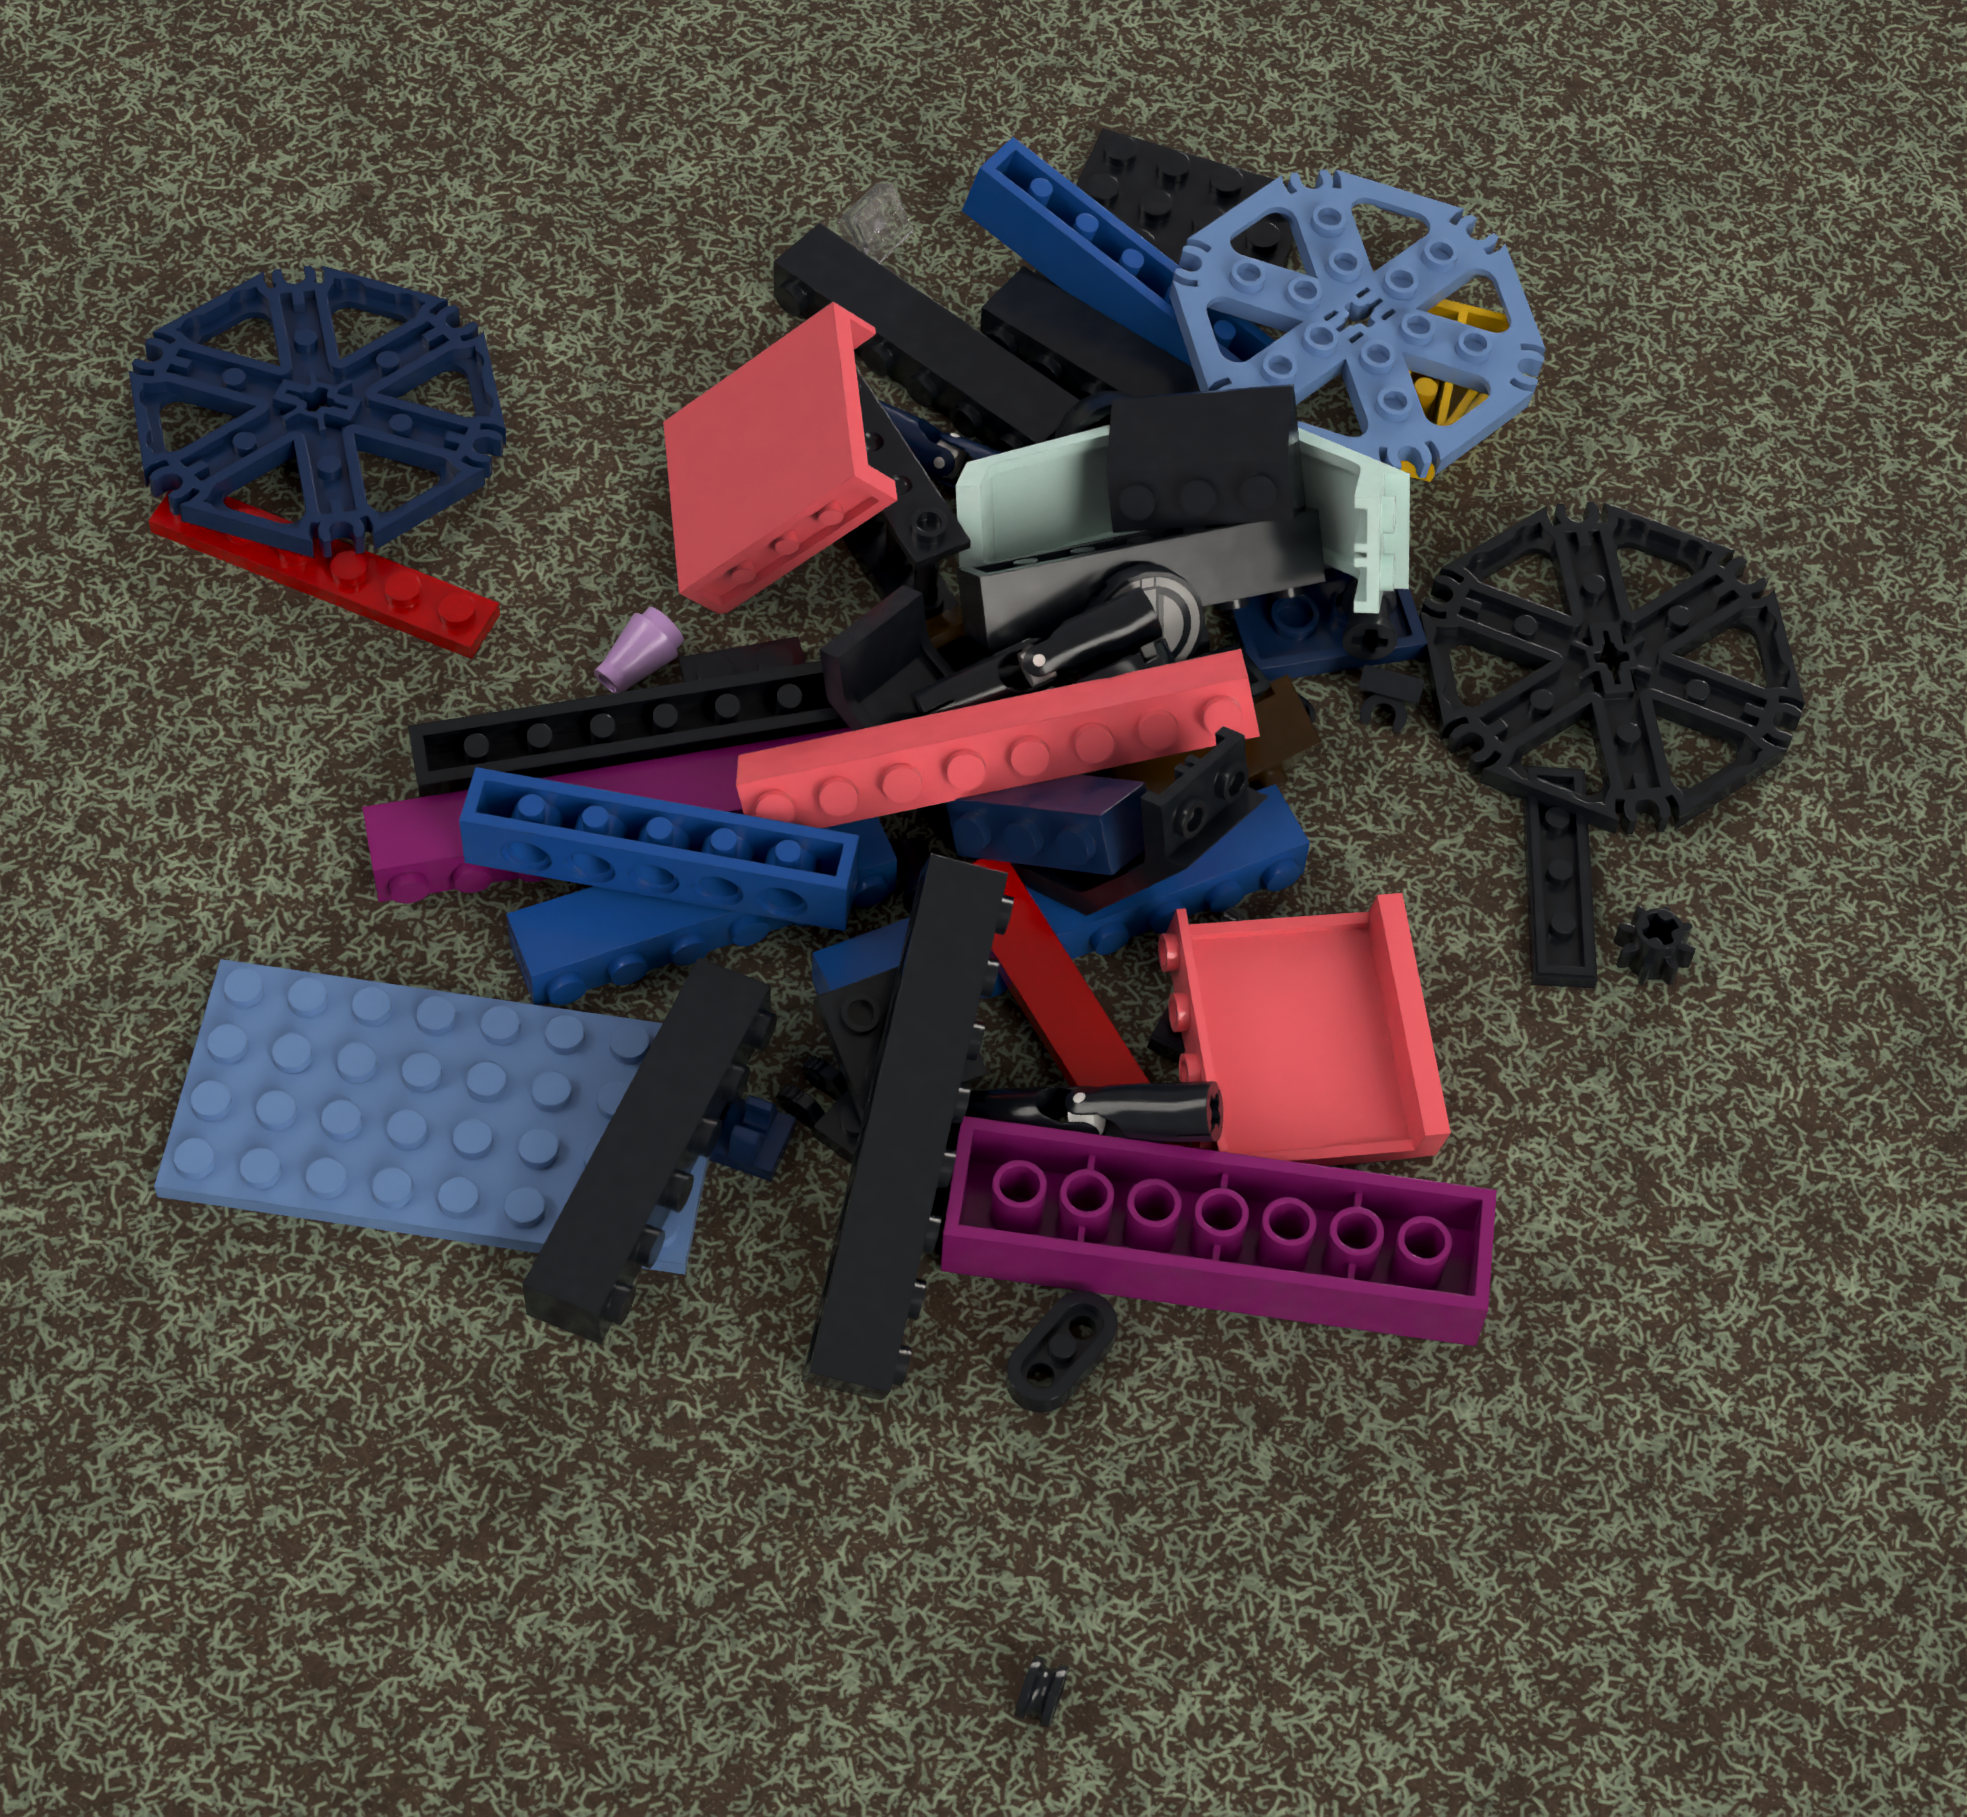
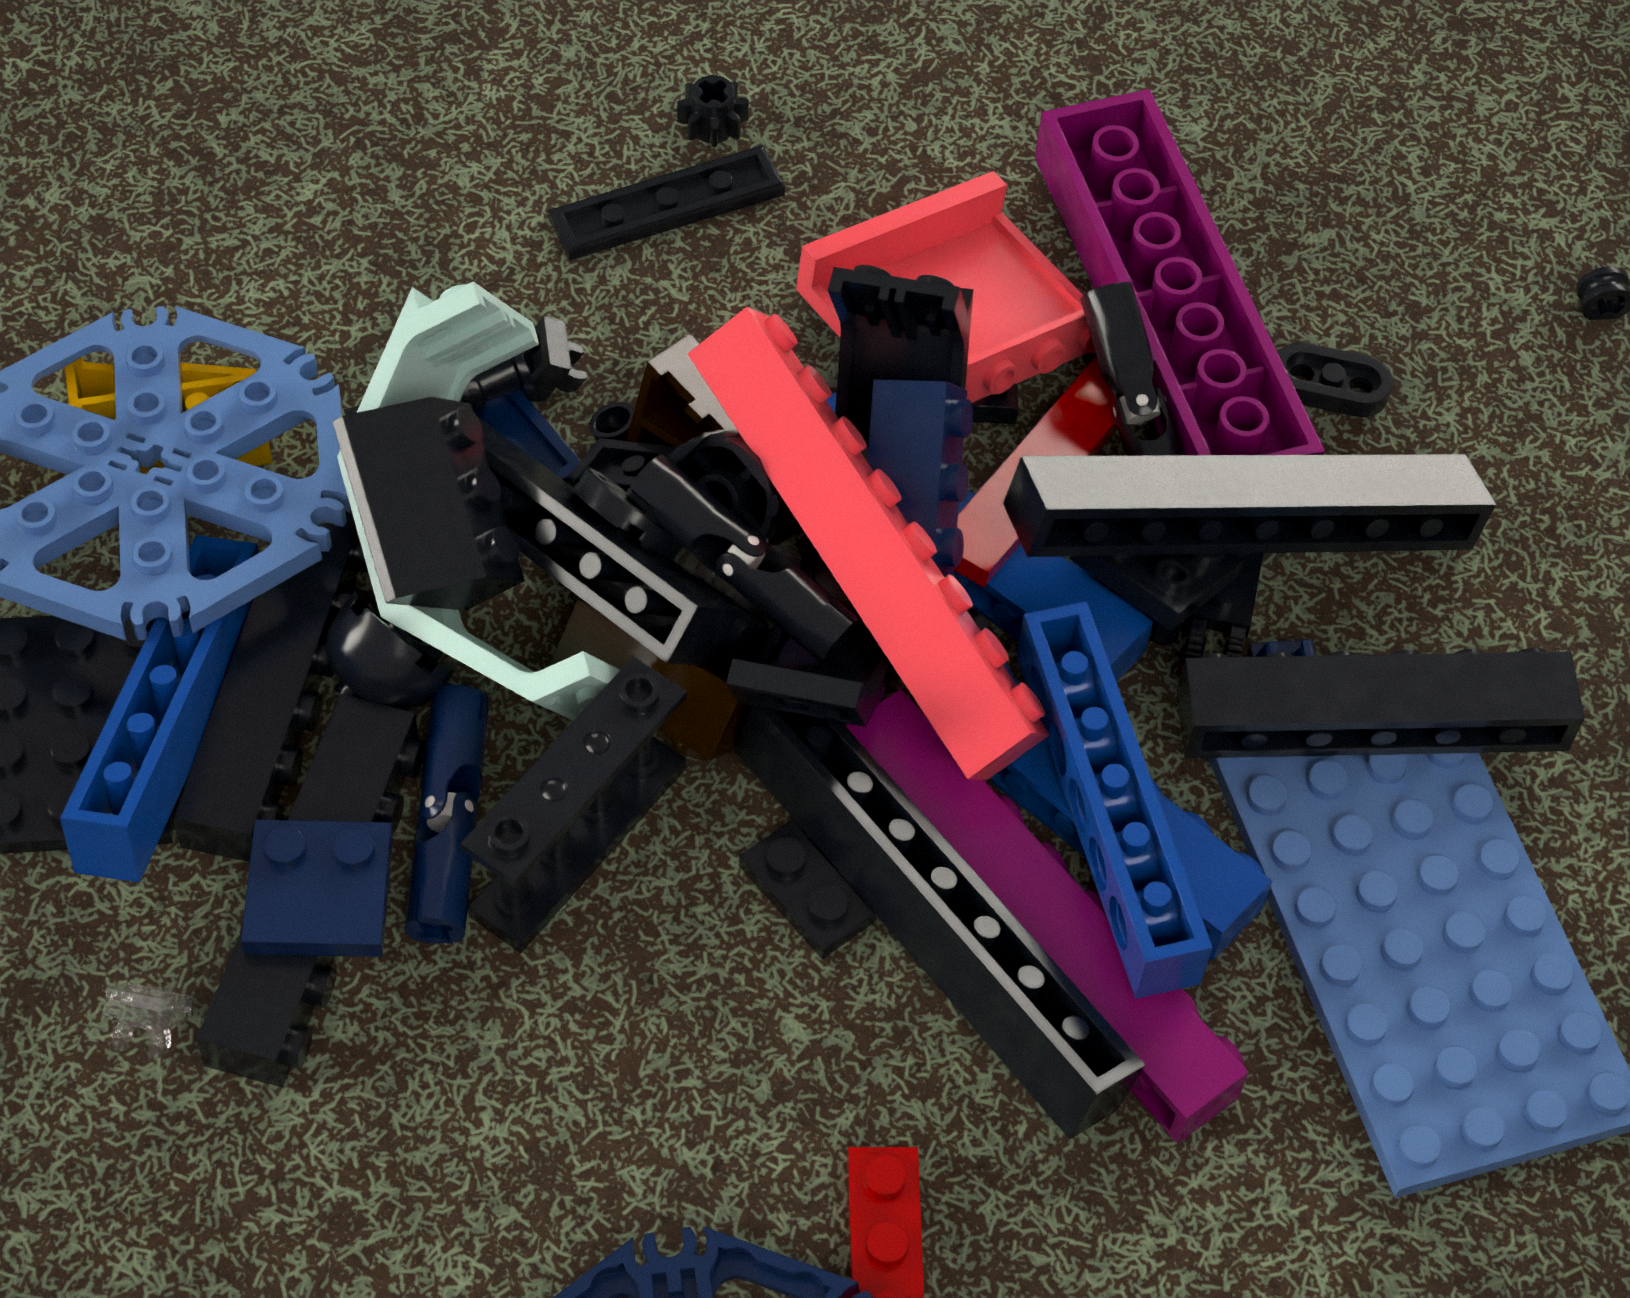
camera: 115 degrees left, 0 degrees up
lavender cone [594,607,684,693] -> none
coral panel [663,302,897,614] -> none
black plate [1419,502,1805,835] -> none
none -> dark blue plate [241,820,393,957]

